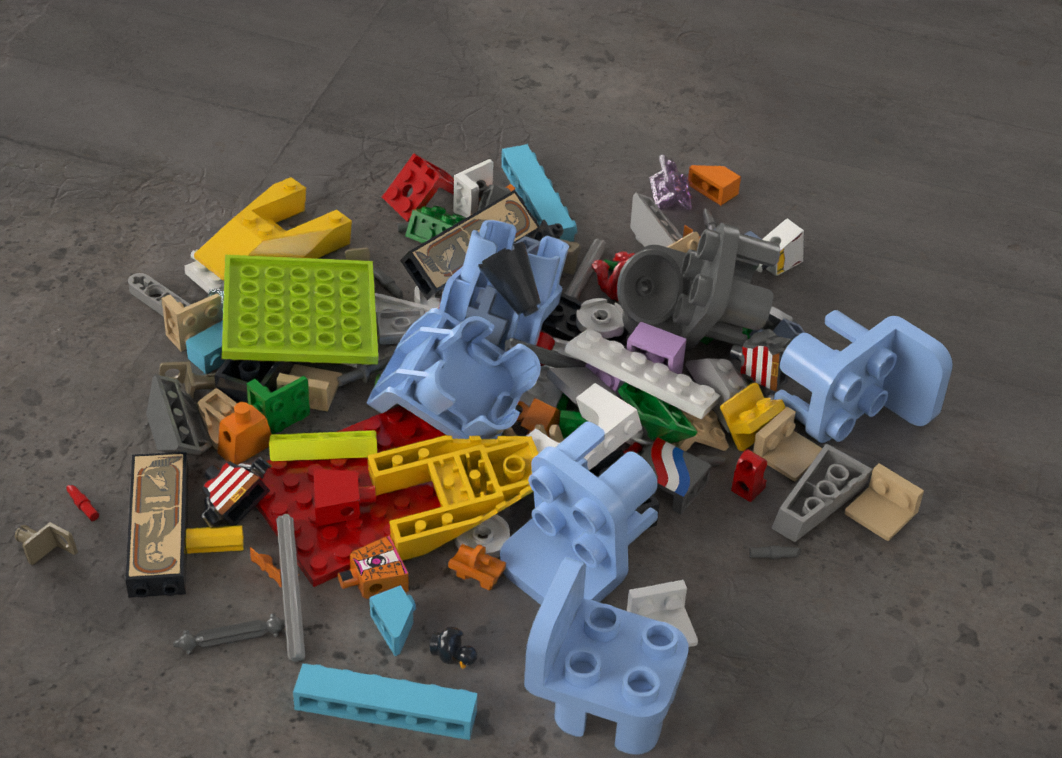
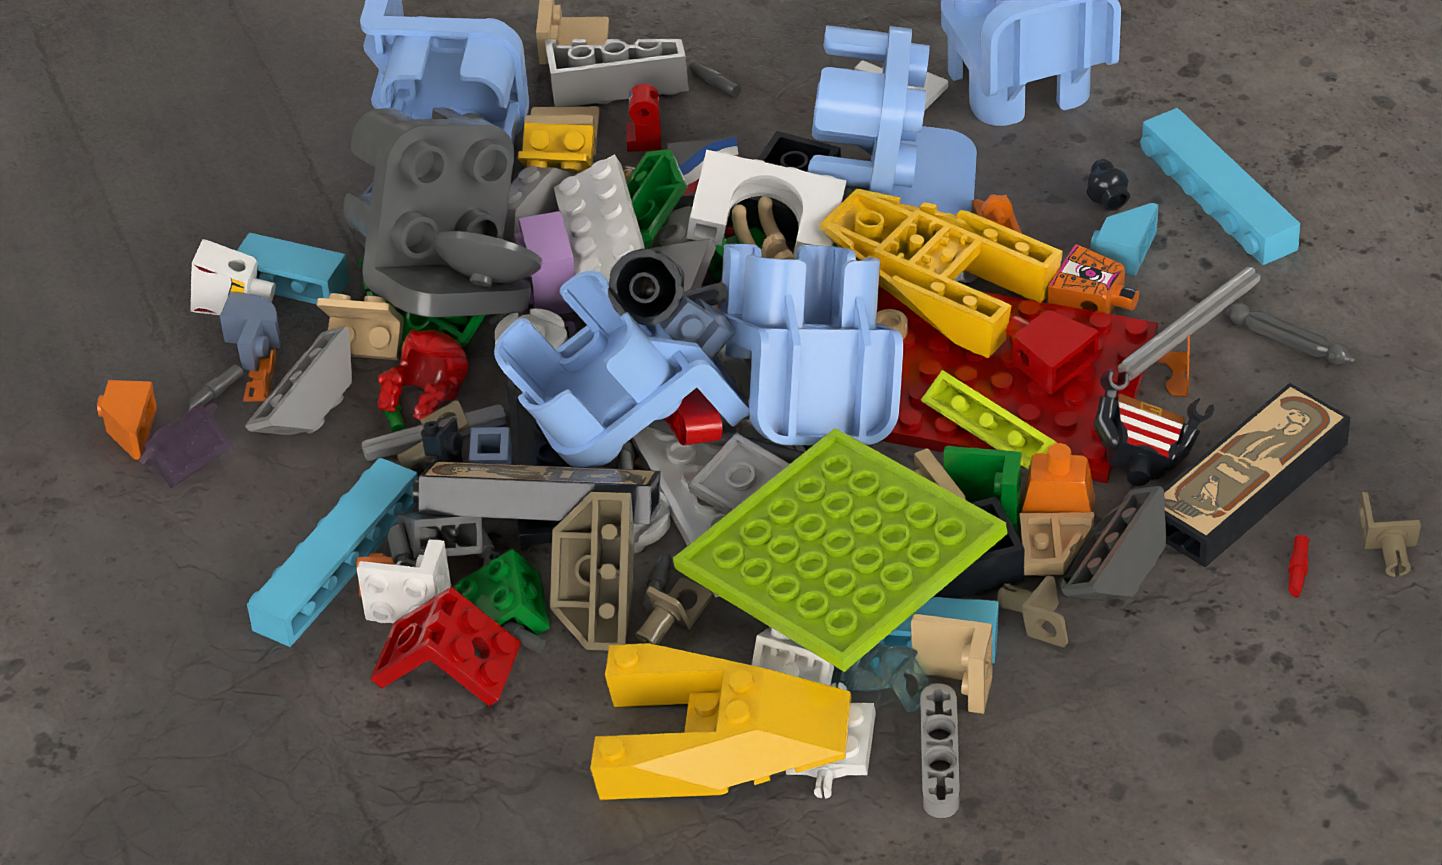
camera: 125 degrees left, 0 degrees up
yellow axle [186,525,244,554] -> none
none -> medium azure brick [237,232,350,304]
none -> dark tan wedge [550,492,634,651]

